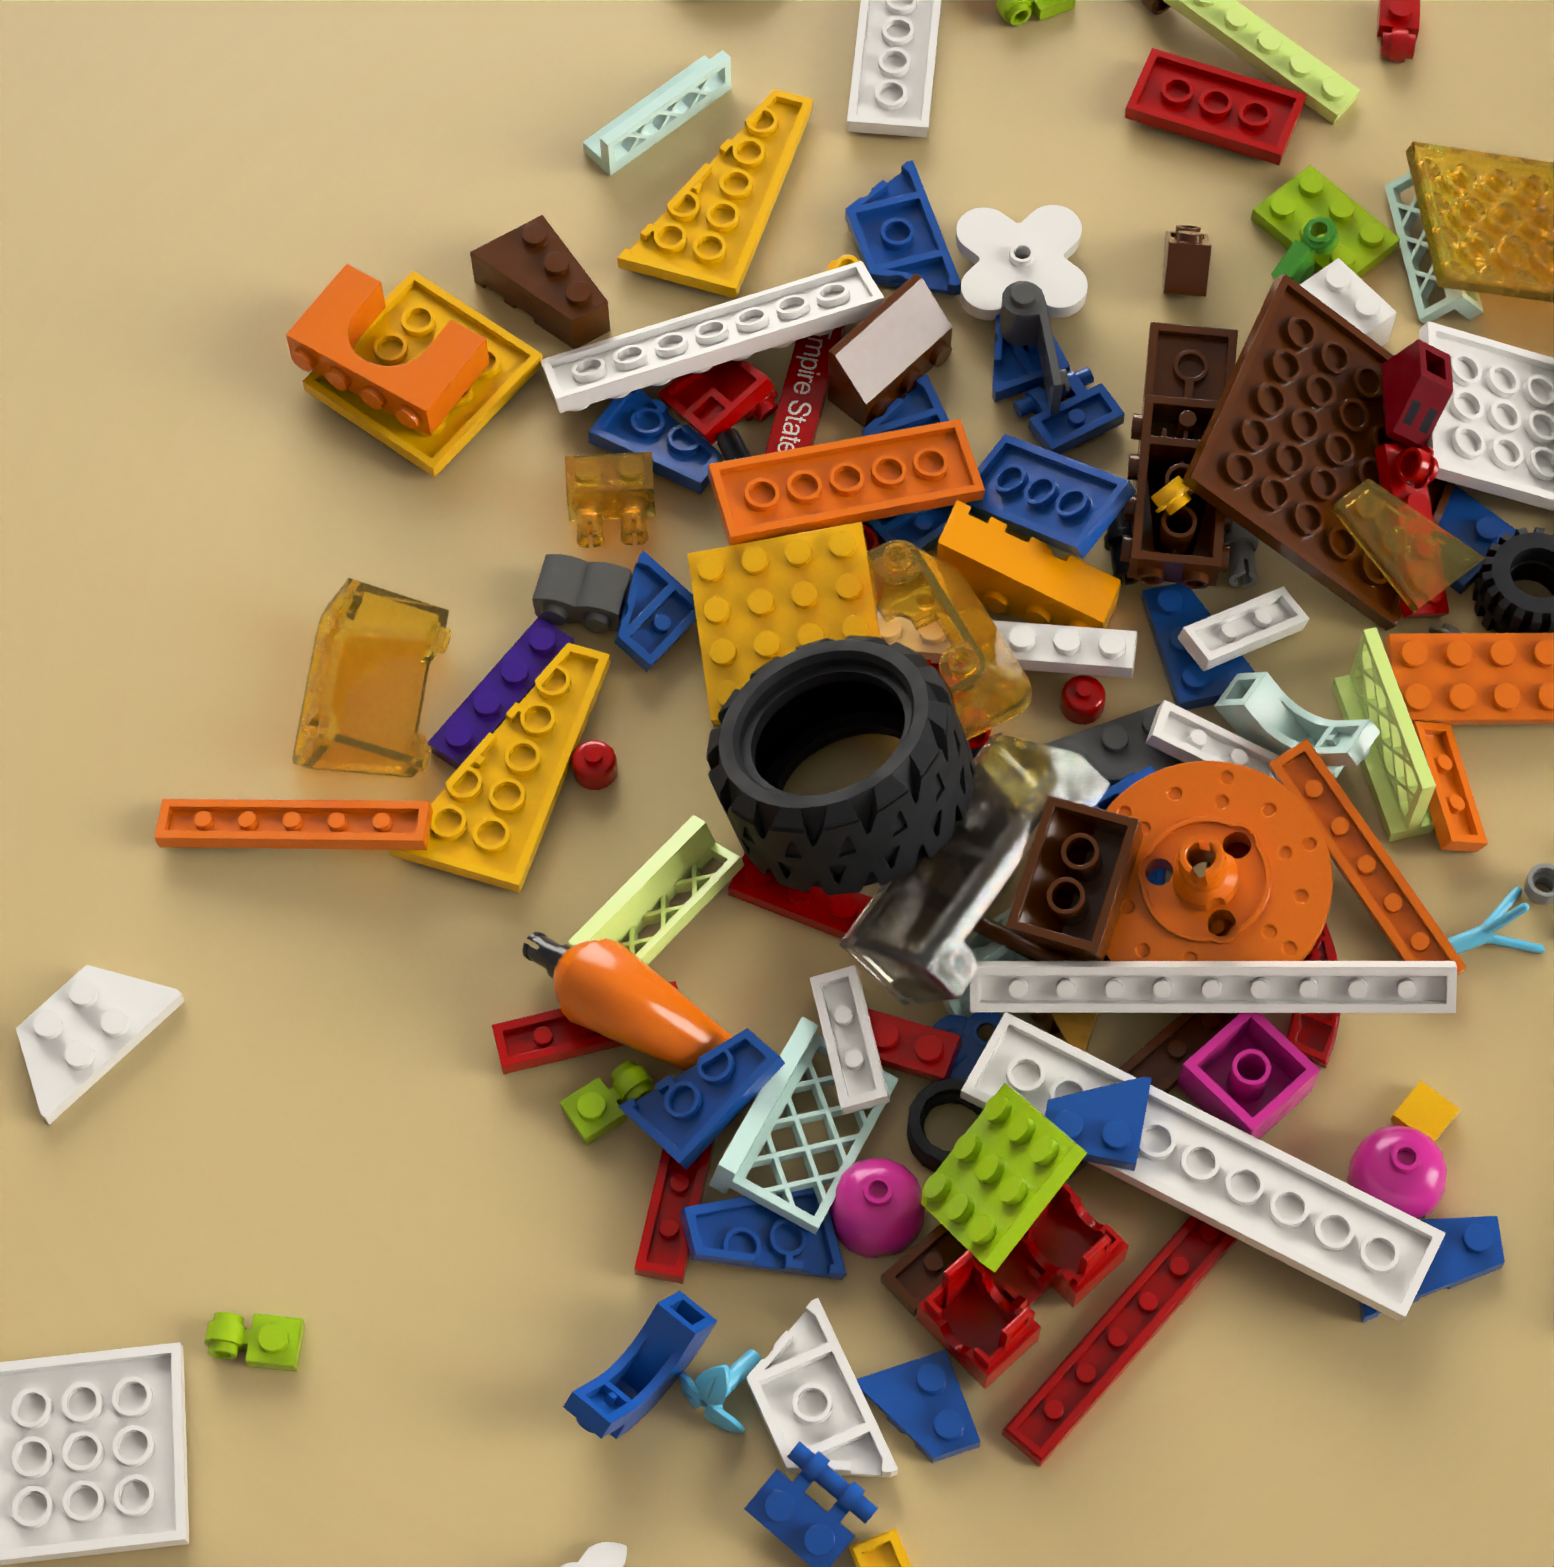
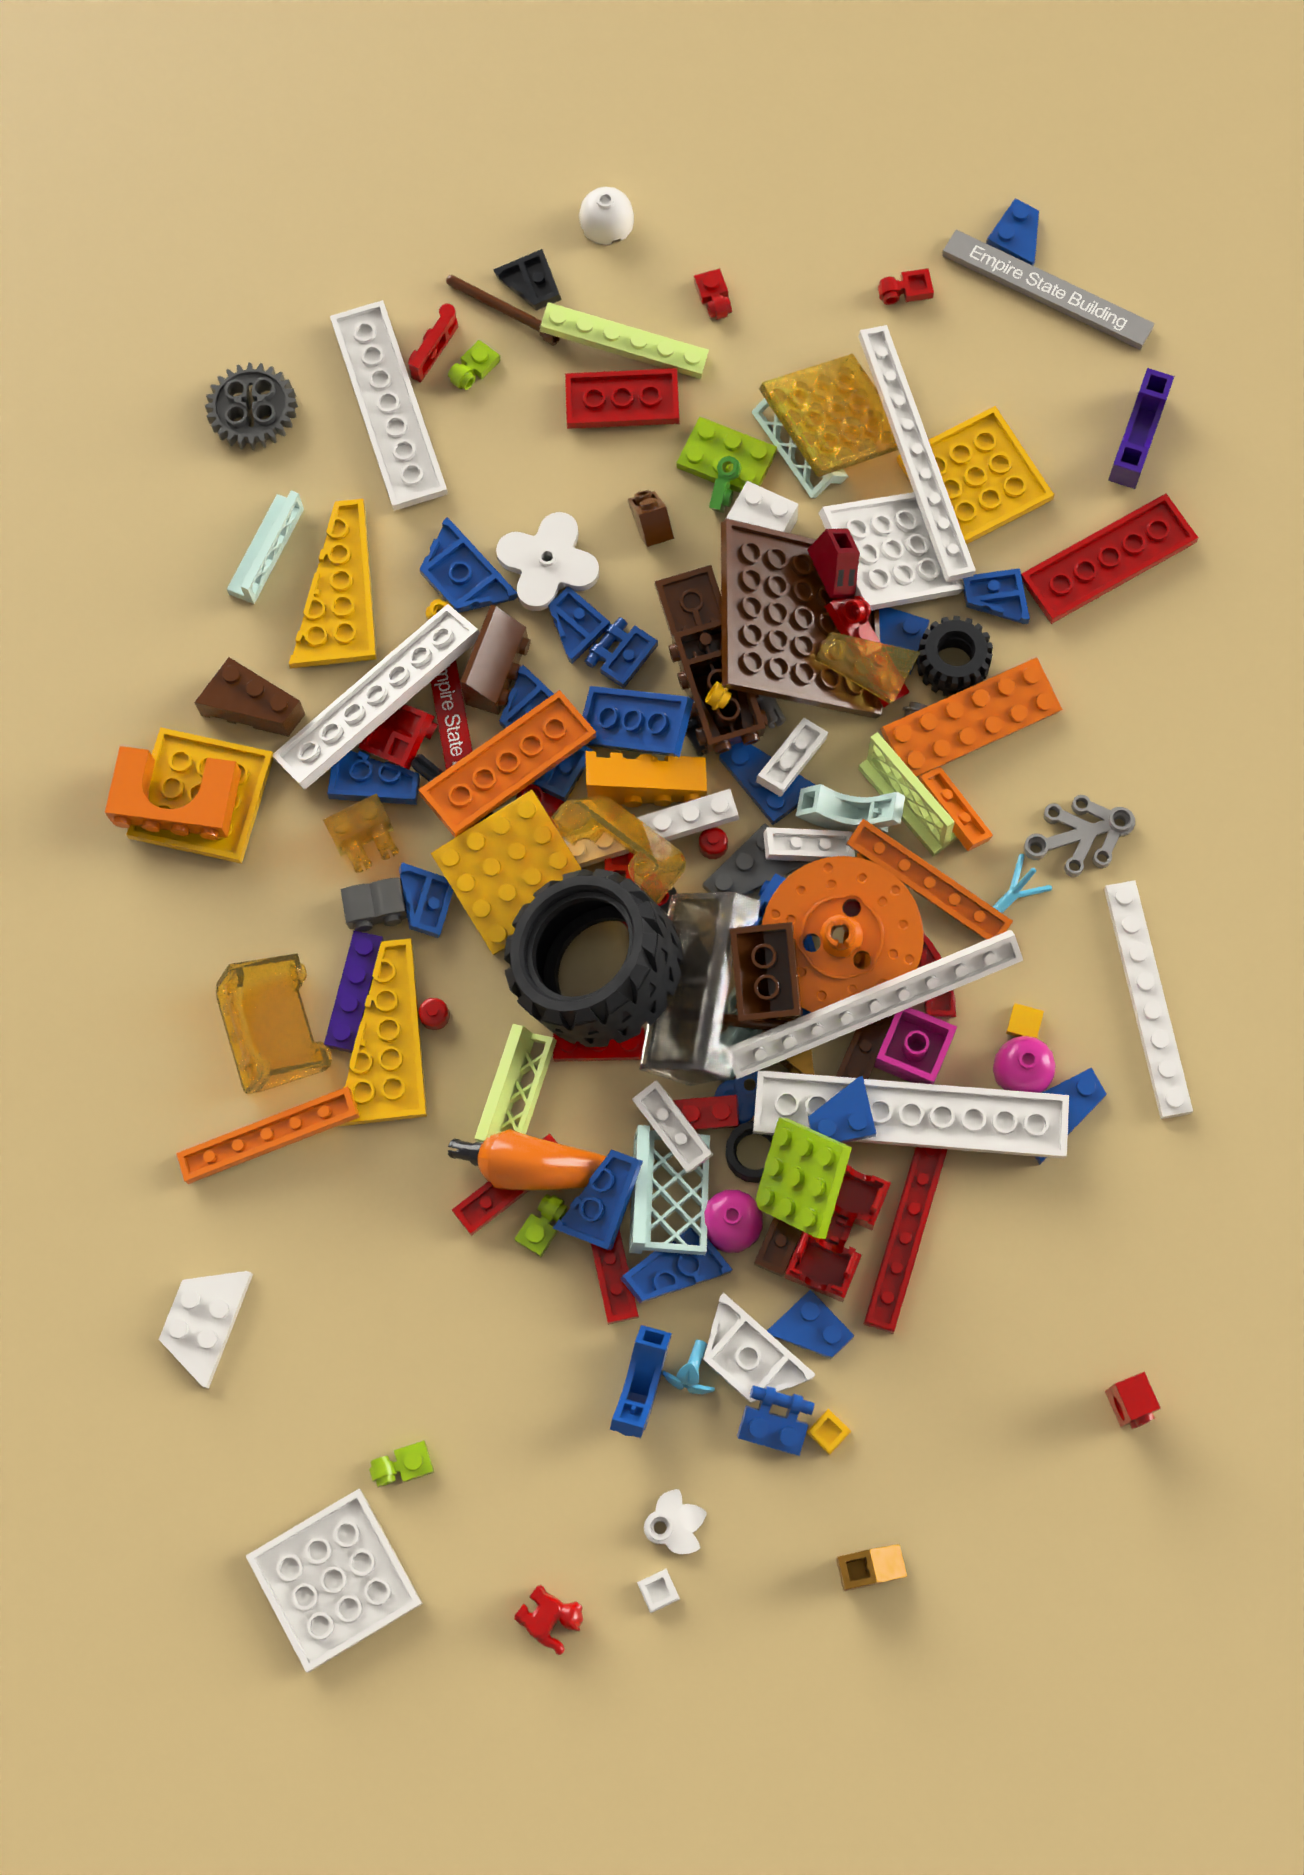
camera: 20 degrees left, 10 degrees up
dark grey door [999,281,1070,415] -> none

